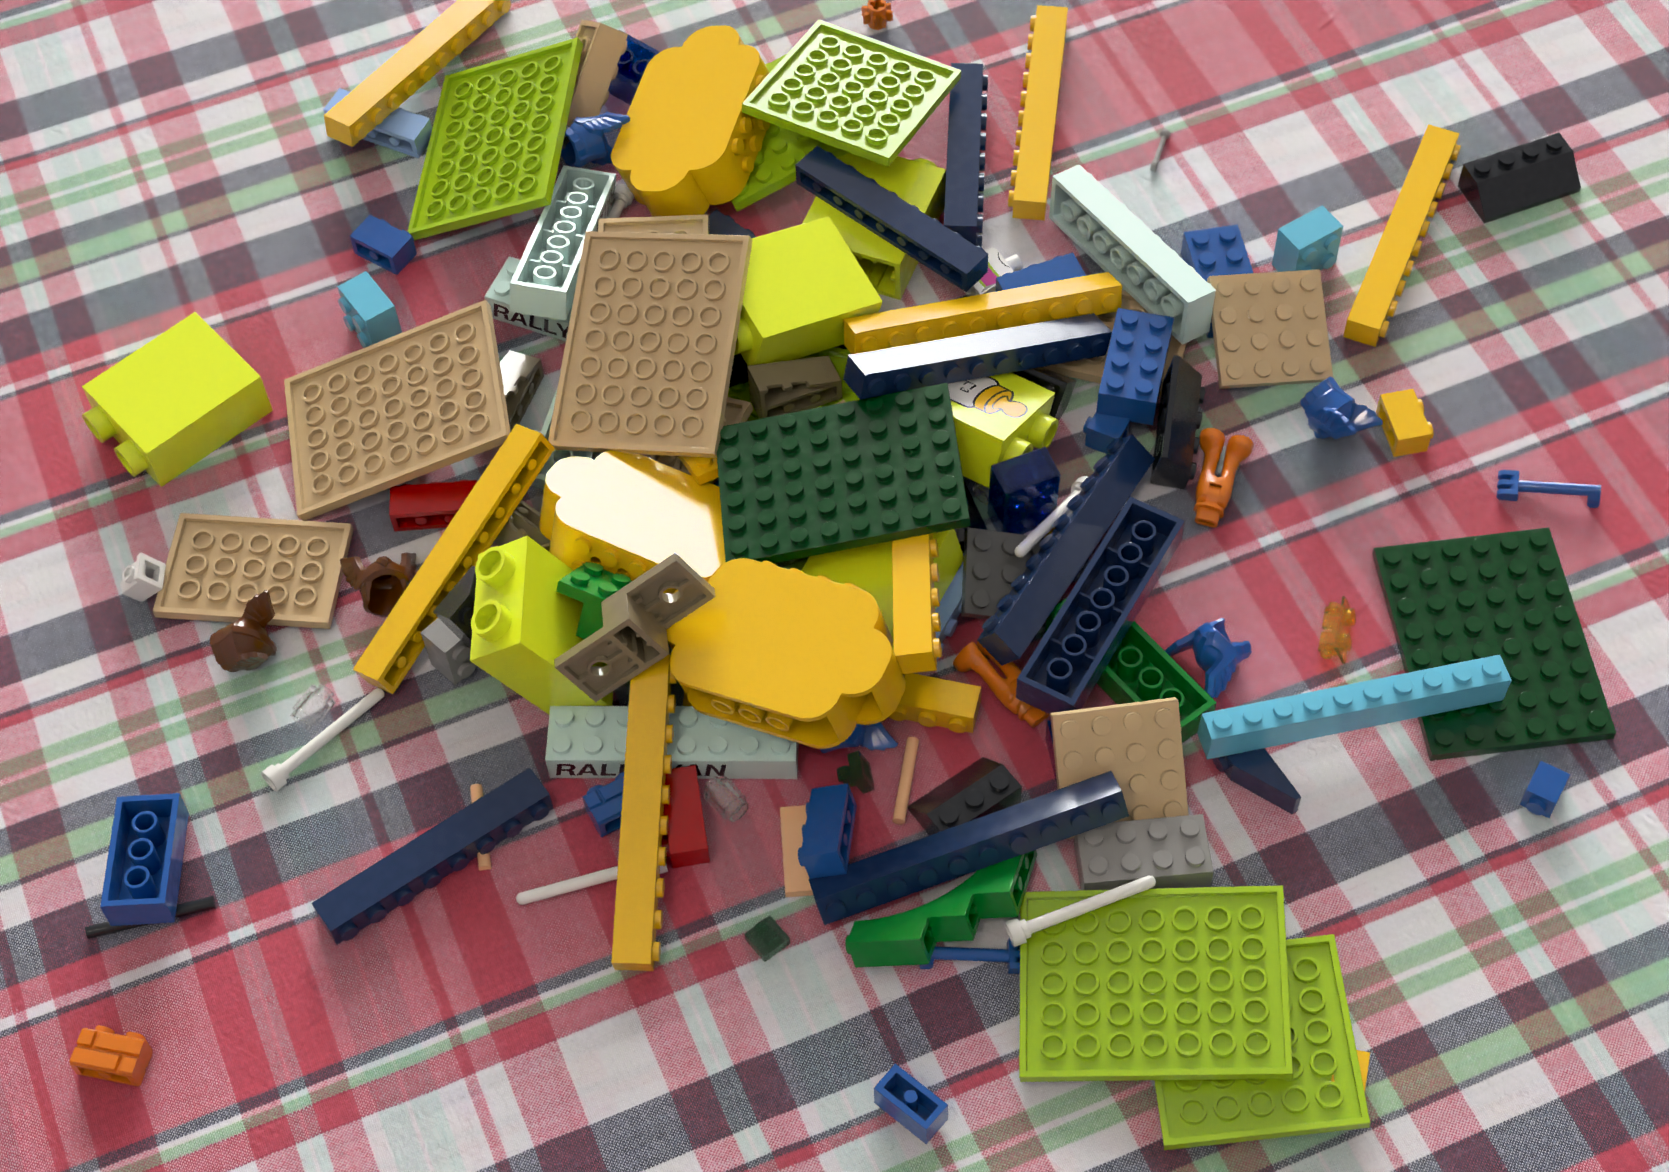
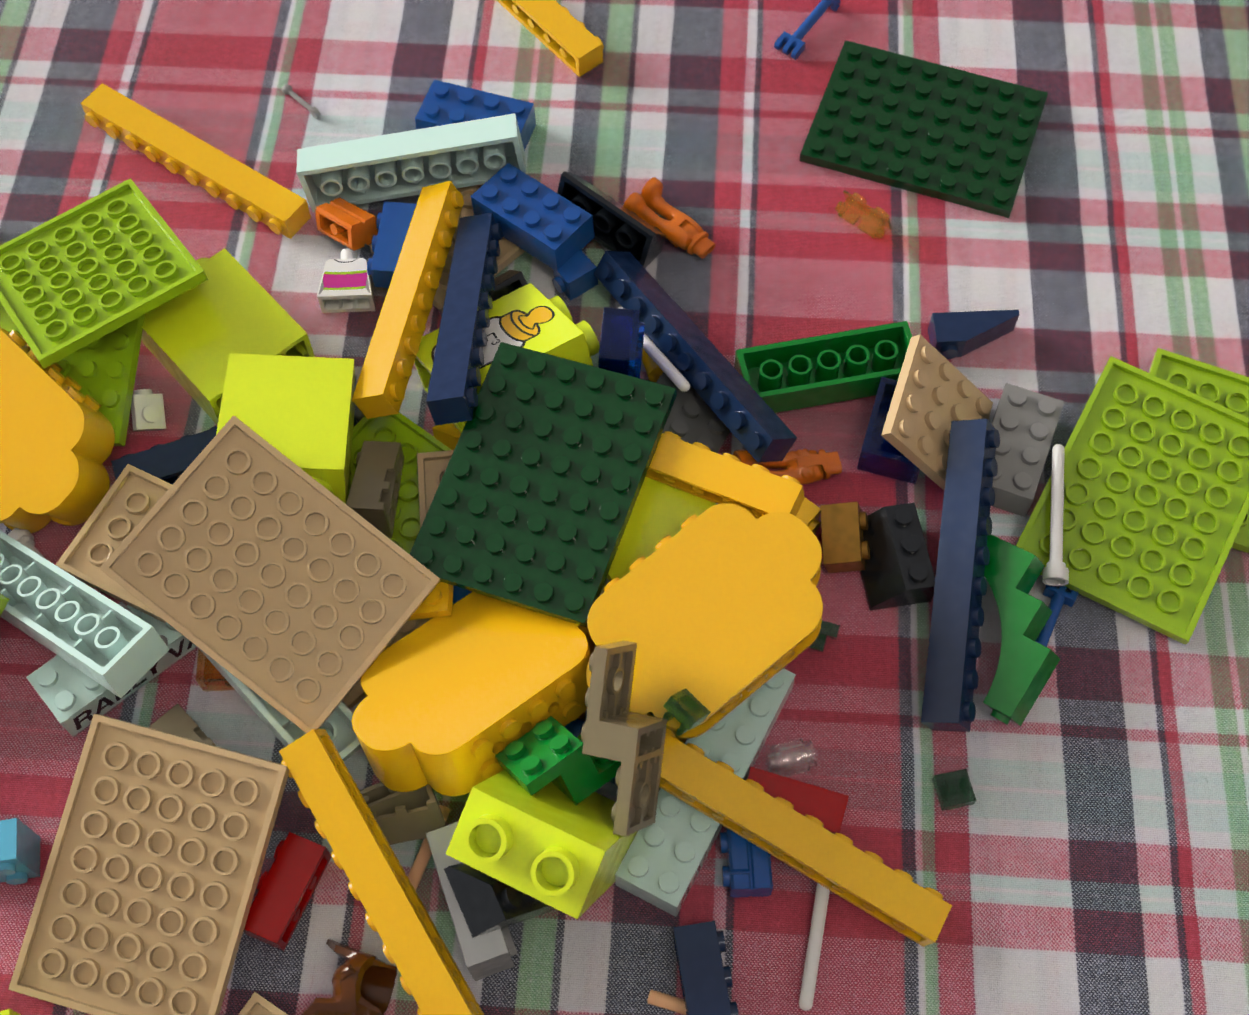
camera: 65 degrees left, 5 degrees up
light nougat tile [780,805,813,897] -> none
dark blue brick [795,146,988,292] -> none
blue brick [798,783,857,879] -> none
blue brick [874,1063,948,1144] -> none
light nougat bar [892,737,919,825] -> none
dark blue brick [944,63,988,248] -> none
dark blue brick [1016,497,1185,714] -> none
blue helmet [1164,618,1252,698] -> none
medium azure brick [1197,655,1511,760] -> none
tan plate [1207,269,1333,389] -> none
medium azure brick [1272,205,1343,272] -> none
blue helmet [1300,377,1383,439] -> none
yellow brick [1376,388,1434,457] -> none
blue brick [1520,761,1570,818] -> none
none -> white bracket [131,389,166,431]
none -> orange brick [315,197,378,251]
none -> clear green tile [663,688,711,736]
none -> pearl gold brick [820,502,870,573]

